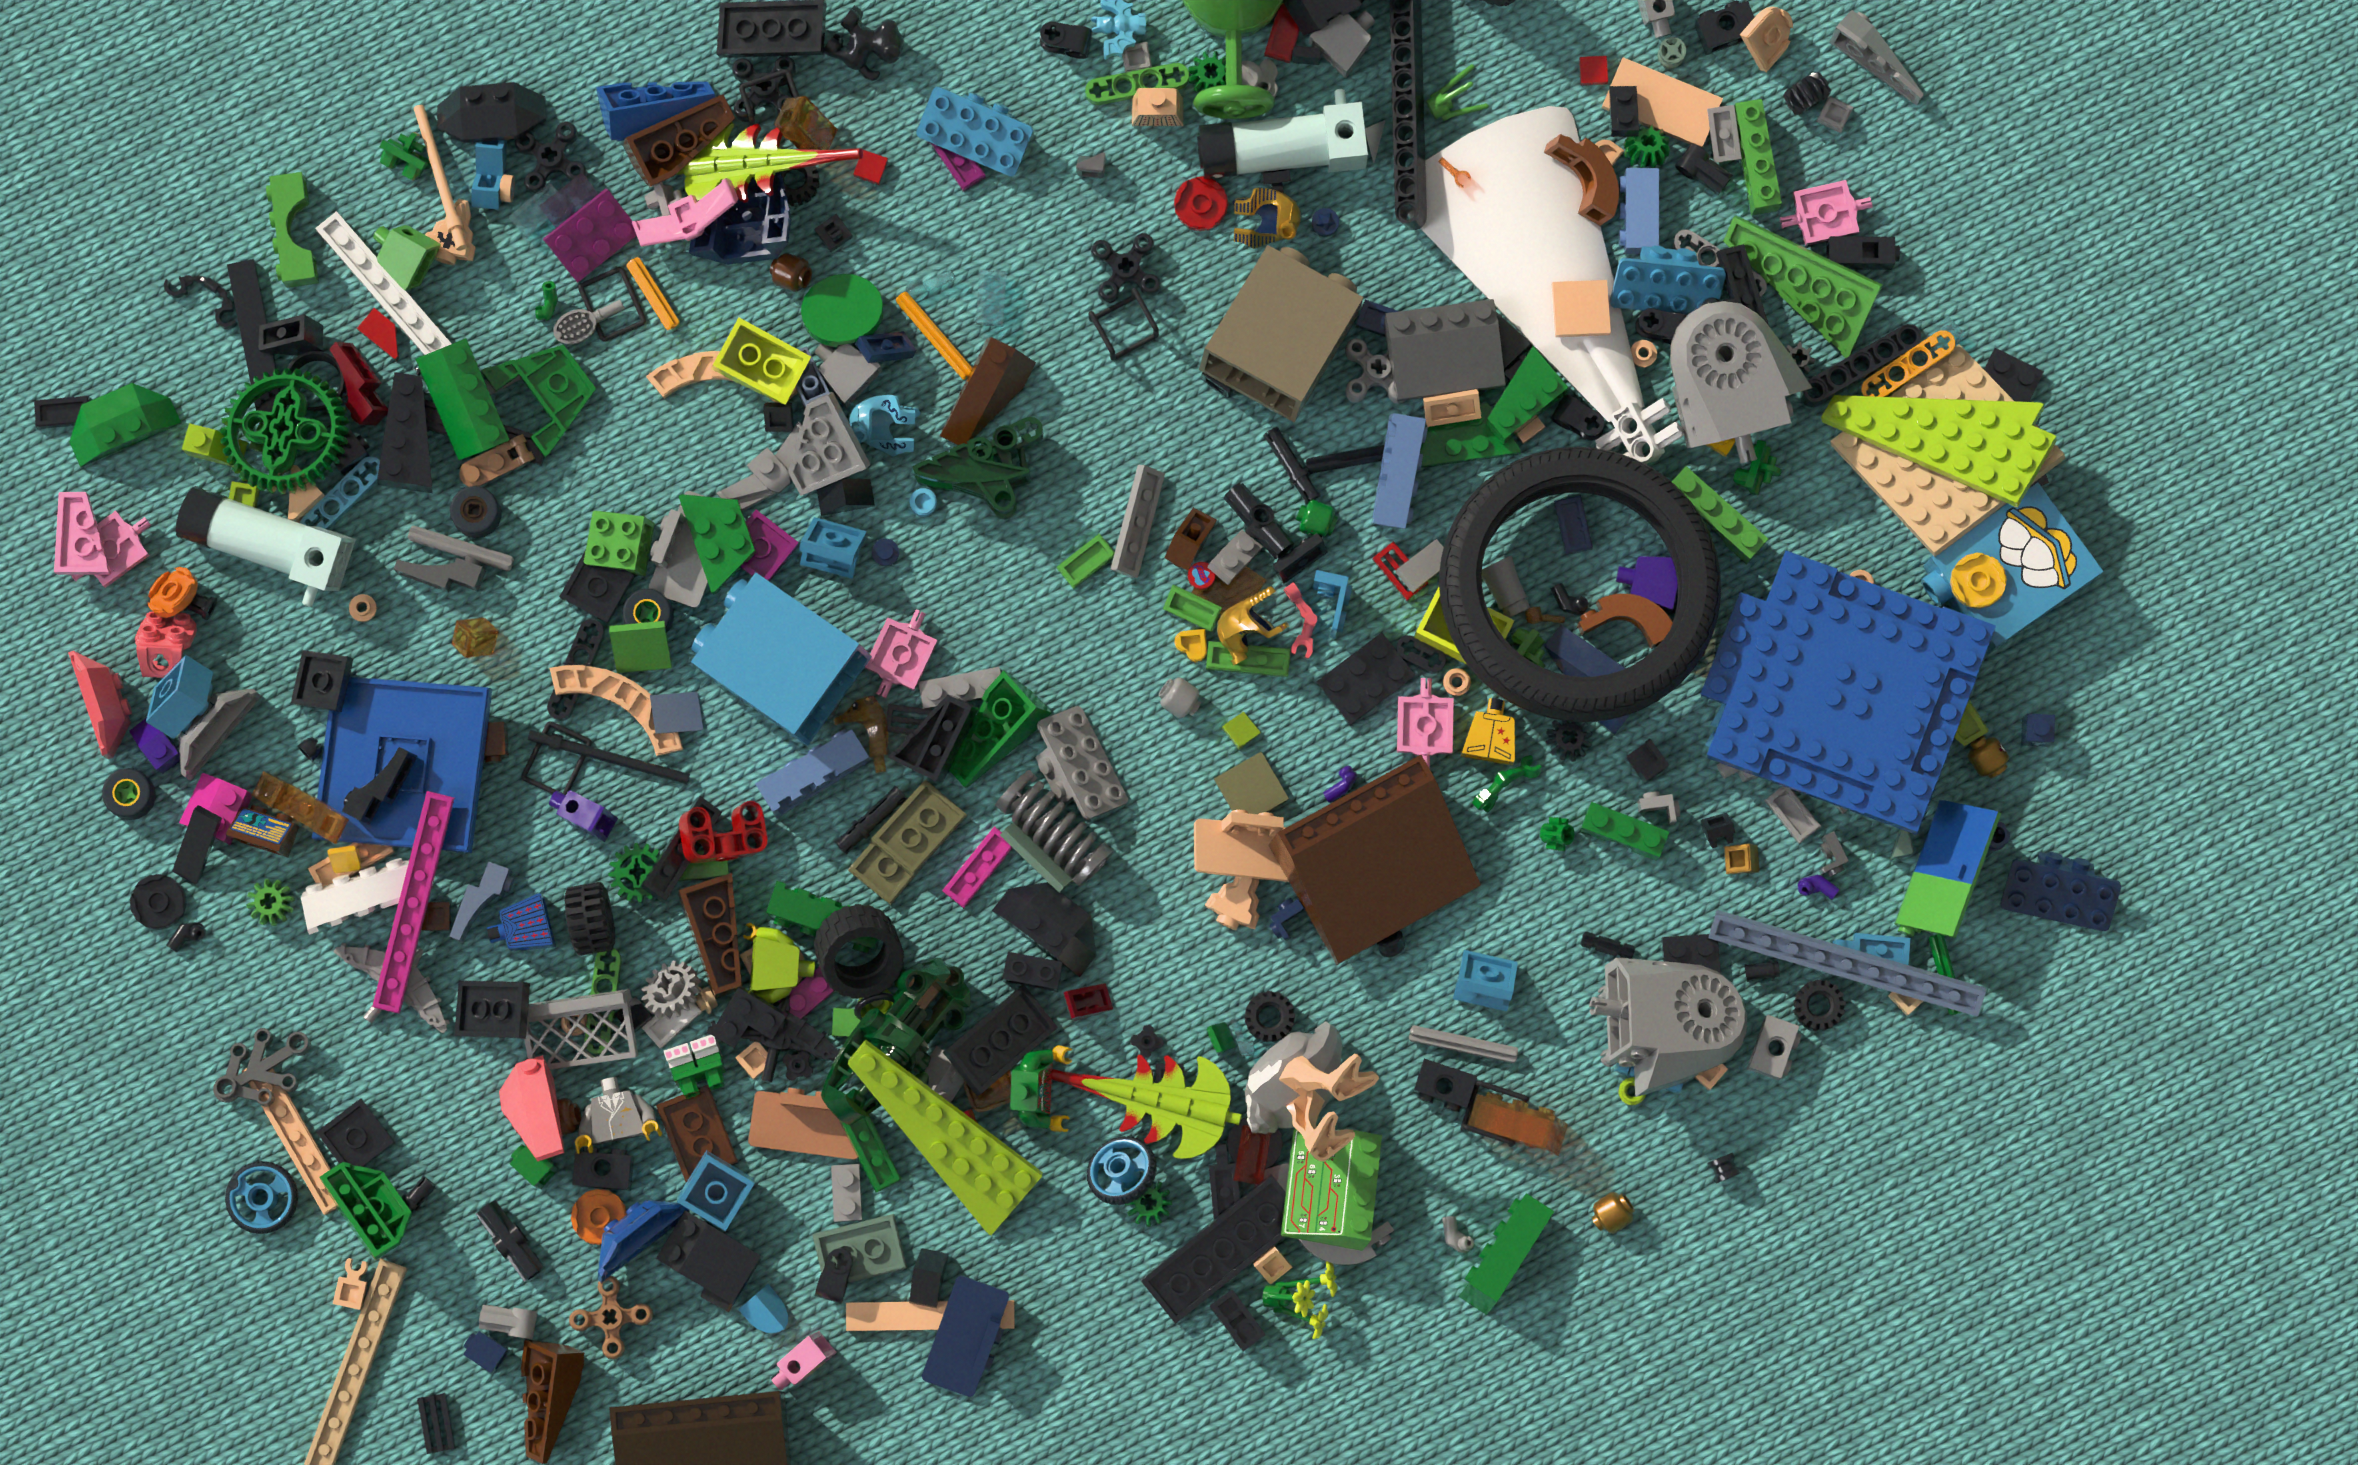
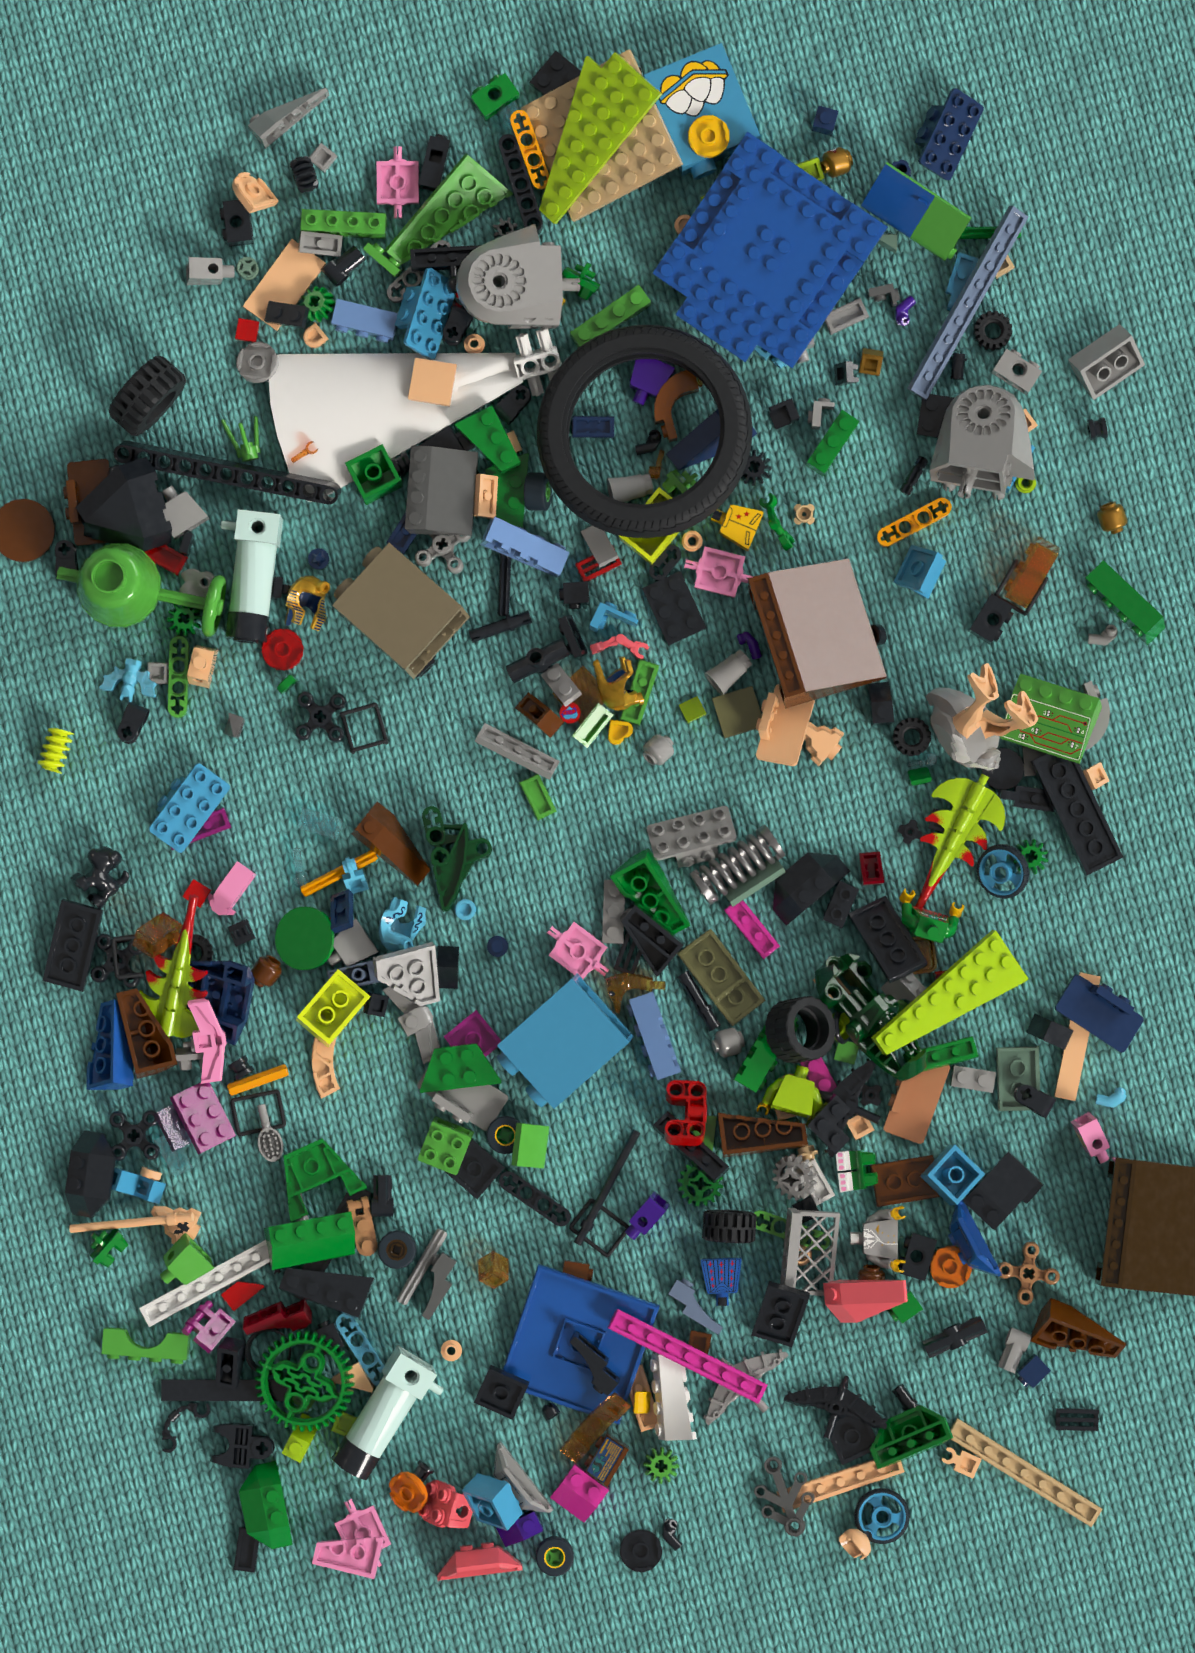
camera: 75 degrees left, 5 degrees up
black tile [172,805,222,885] -> none
green arm [535,281,558,321] -> none
light nougat tile [550,665,683,757] -> none
sand blue sticker [650,692,703,734] -> none
dark azure brick [738,1284,788,1333] -> none
dark azure bracket [799,517,867,579] -> none
black brick [1210,1289,1266,1352] -> none
clear red tile [1234,1125,1271,1185] -> none
plant [1262,1261,1337,1339] -> none
dark blue bracket [1269,898,1305,941] -> none
green head [1296,500,1338,539] -> none
white sticker [1365,120,1385,163] -> none
light grey axle [1409,1025,1518,1063] -> none
green gear [1540,817,1575,851] -> none
dark orange arch [1544,134,1619,226] -> none
none -> plate [182,1300,236,1353]
none -> bright pink piece [208,861,257,915]
none -> black piece [210,1423,275,1469]
none -> black wheel [228,1055,254,1081]
none -> light grey tile [236,342,278,383]
none -> green tile [277,675,298,694]
none -> medium azure plate [342,857,369,894]
none -> green slope [345,444,403,505]
none -> bright green plate [363,242,403,277]
none -> black piece [371,1175,394,1217]
none -> black wheel [391,452,410,477]
none -> green brick [471,73,520,121]
none -> black wheel [524,472,552,511]
none -> black brick [559,581,589,609]
none -> light grey plant [704,650,752,696]
none -> light grey head [712,1028,745,1058]
none -> black bar [784,1376,888,1441]
none -> tan plate [794,504,815,525]
none -> light nougat hair [839,1529,871,1560]
none -> black slope [868,682,894,726]
none -> light orange beam [876,498,952,547]
none -> light grey slope [1068,324,1145,400]
none -> medium azure arm [1095,1087,1126,1108]

